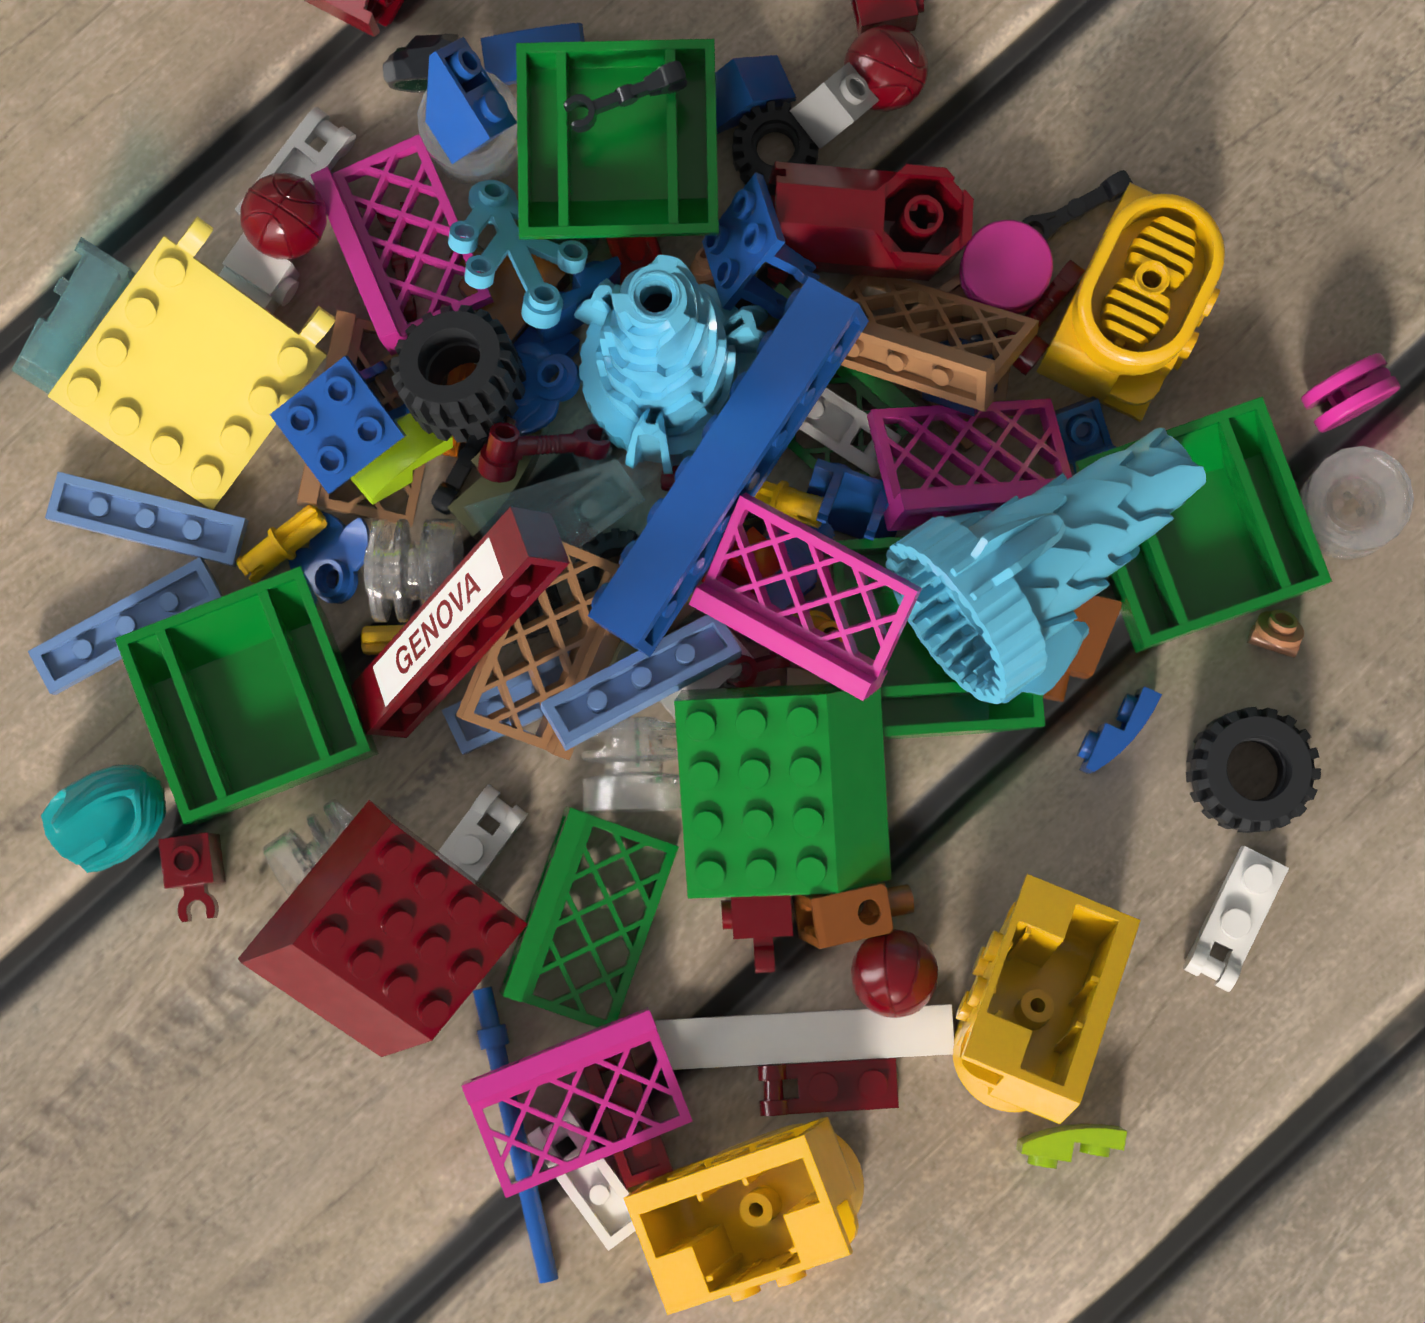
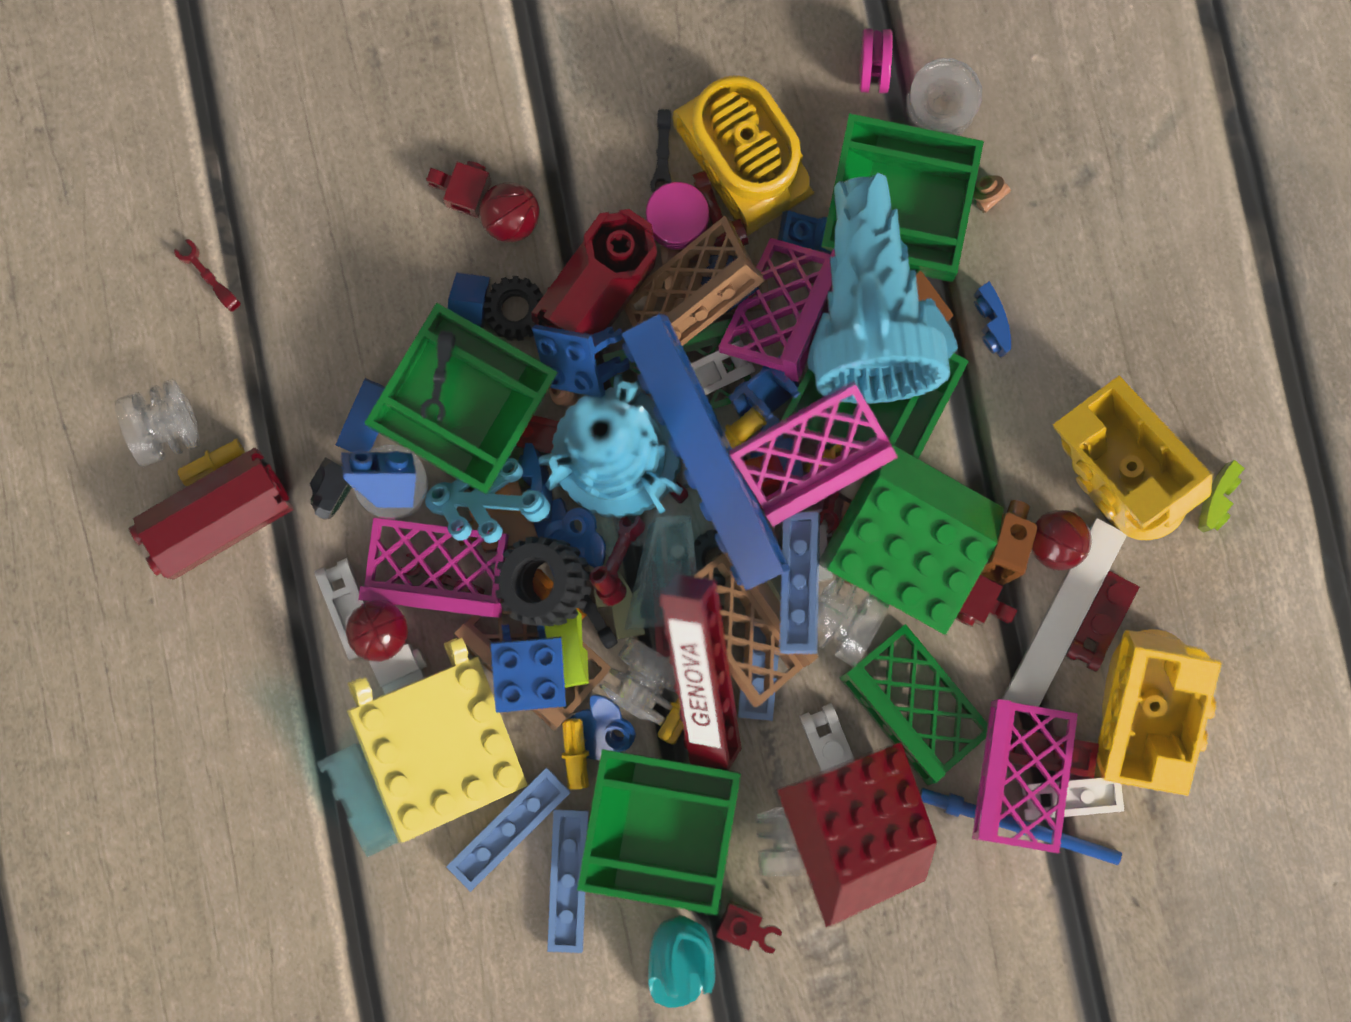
camera: 65 degrees left, 0 degrees up
light grey brick [790,62,879,149] -> none
white plate [1183,846,1289,992] -> none
black tyre [1185,707,1321,833] -> none

